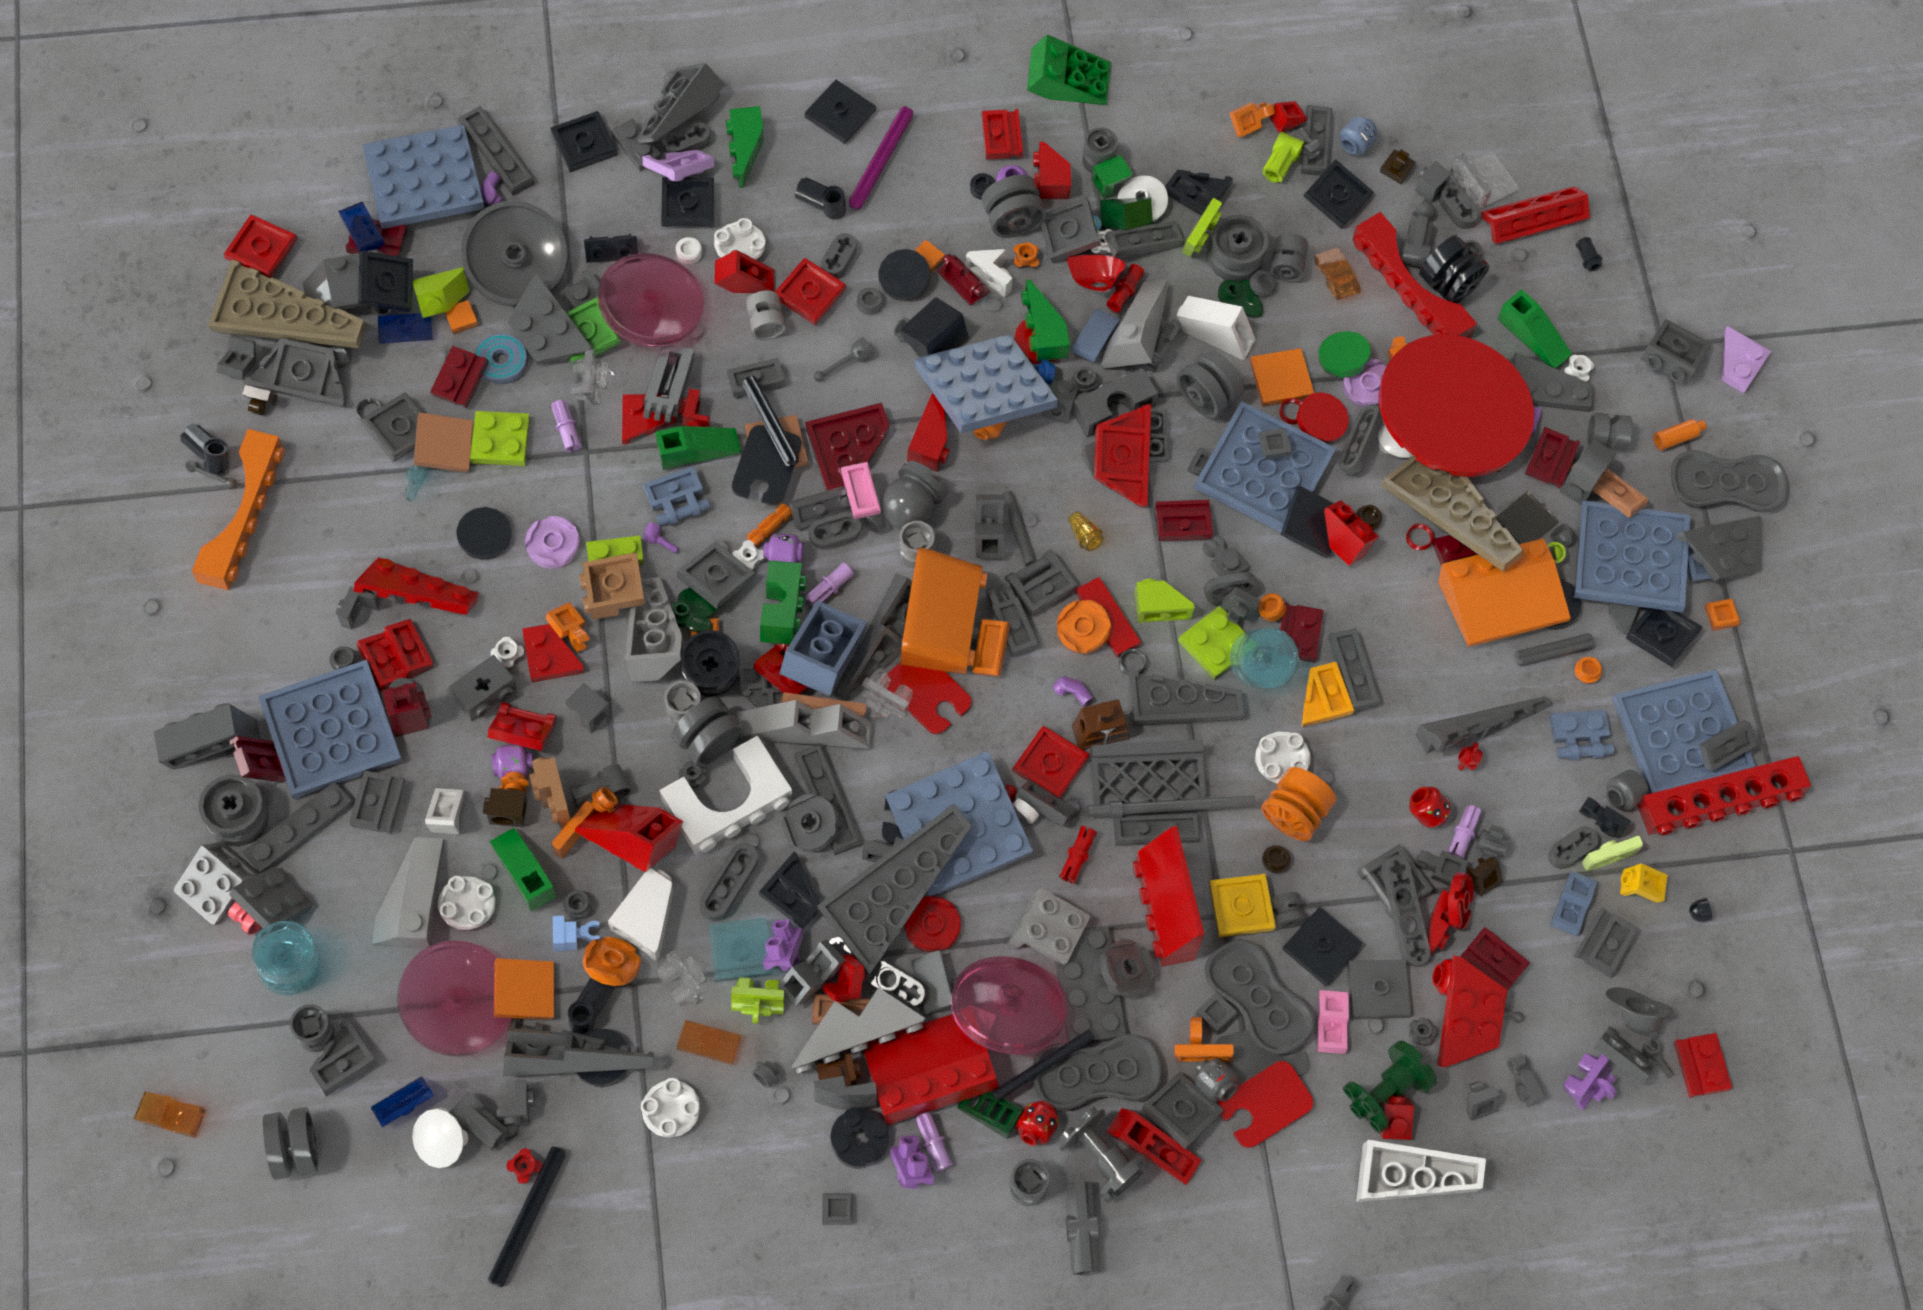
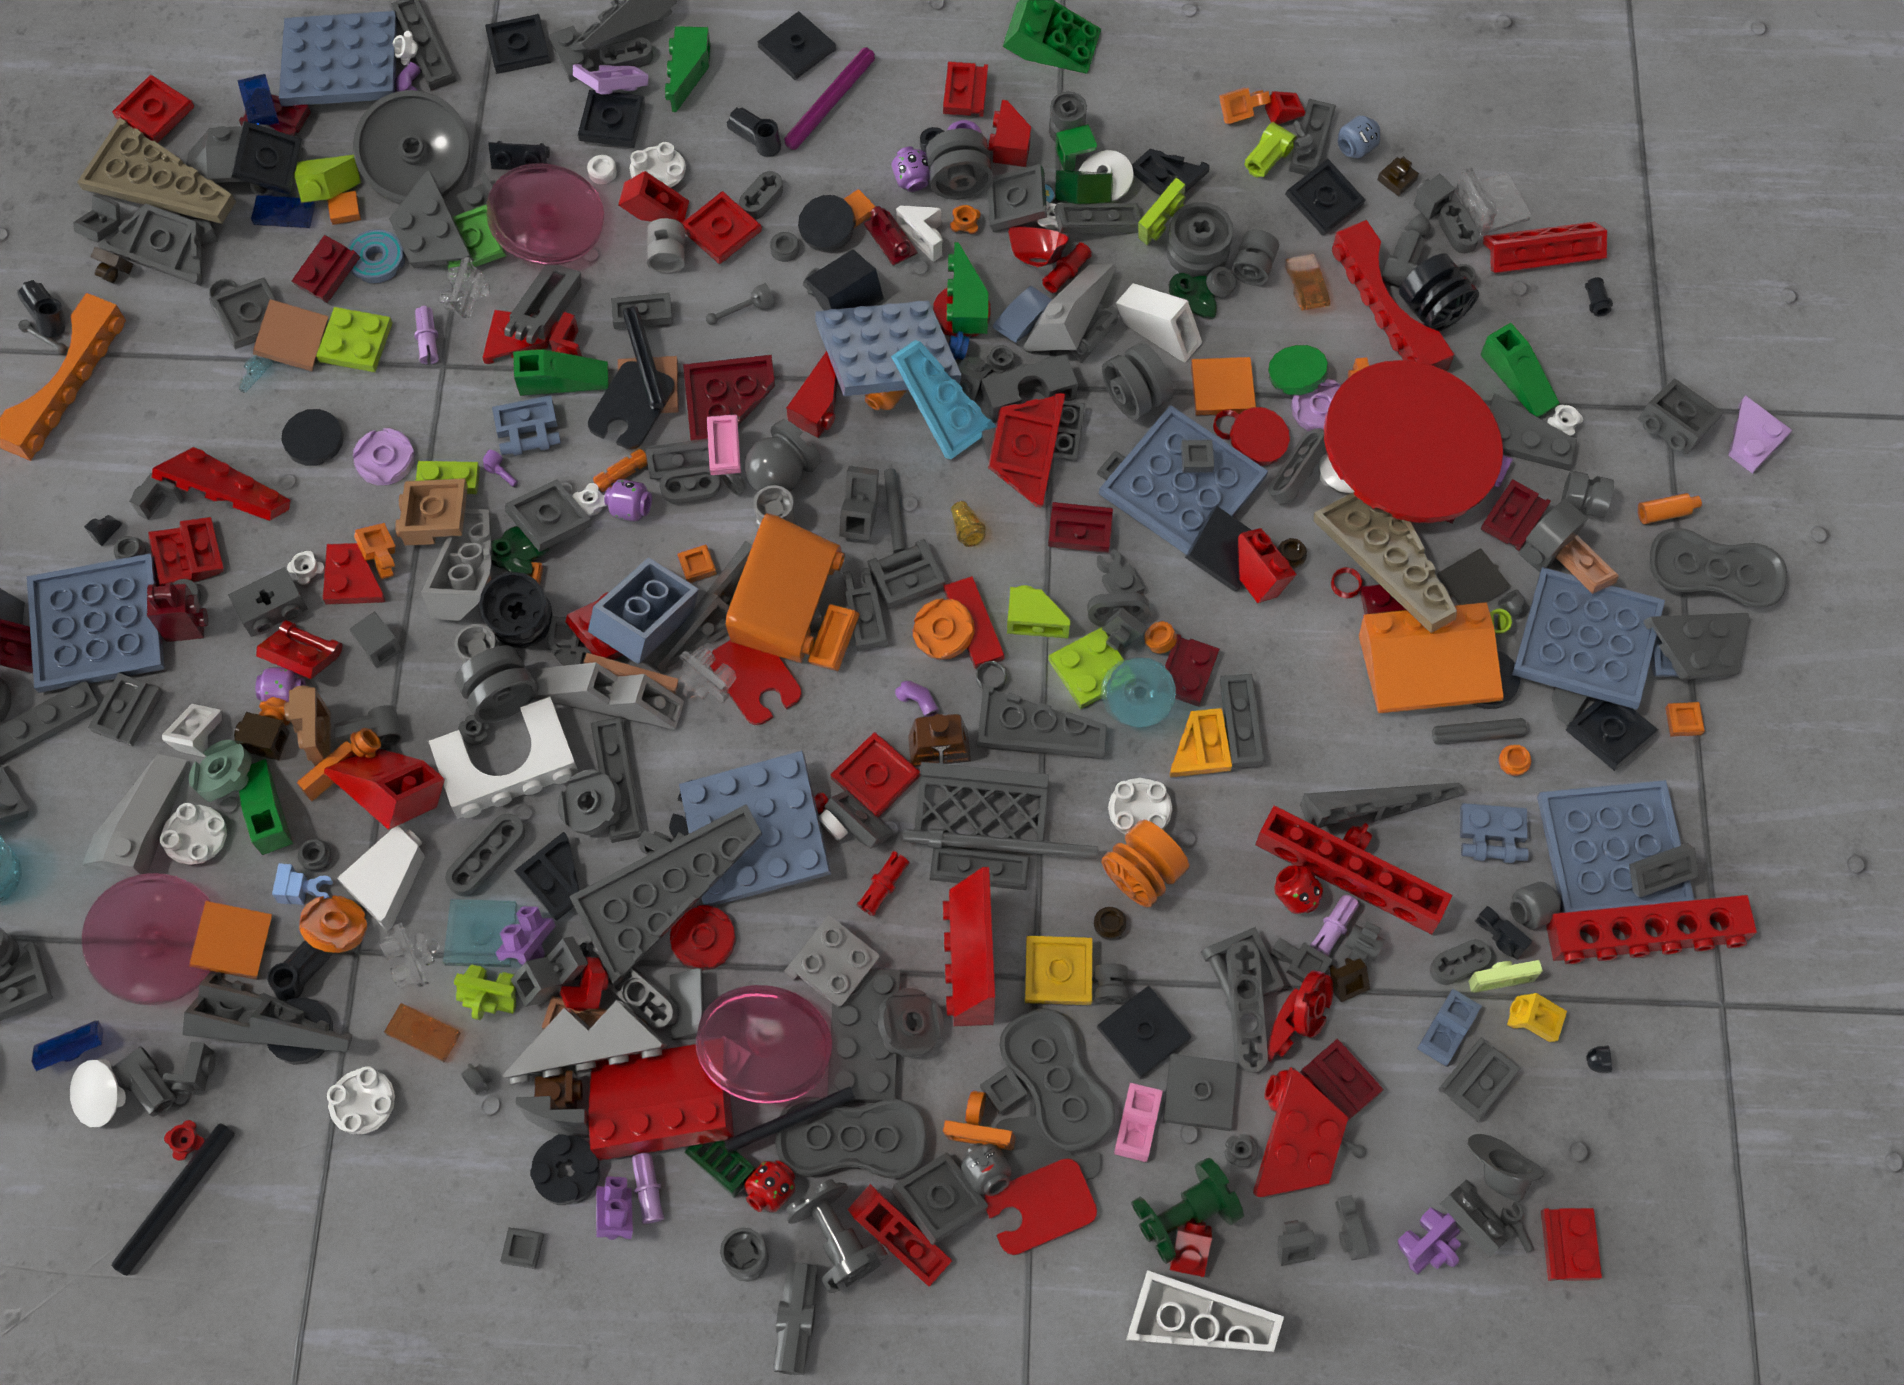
camera: 15 degrees right, 0 degrees up
green arch [760,560,807,645] -> none
lavender axle [805,563,854,607] -> none
none -> black tile [84,515,122,546]
none -> sand green plate [189,739,251,802]
none -> white plate [393,31,418,65]
none -> orange tile [677,544,717,583]
none -> medium lavender head [891,146,930,192]
none -> medium azure wing [891,340,996,460]
none -> red brick [1255,805,1453,935]

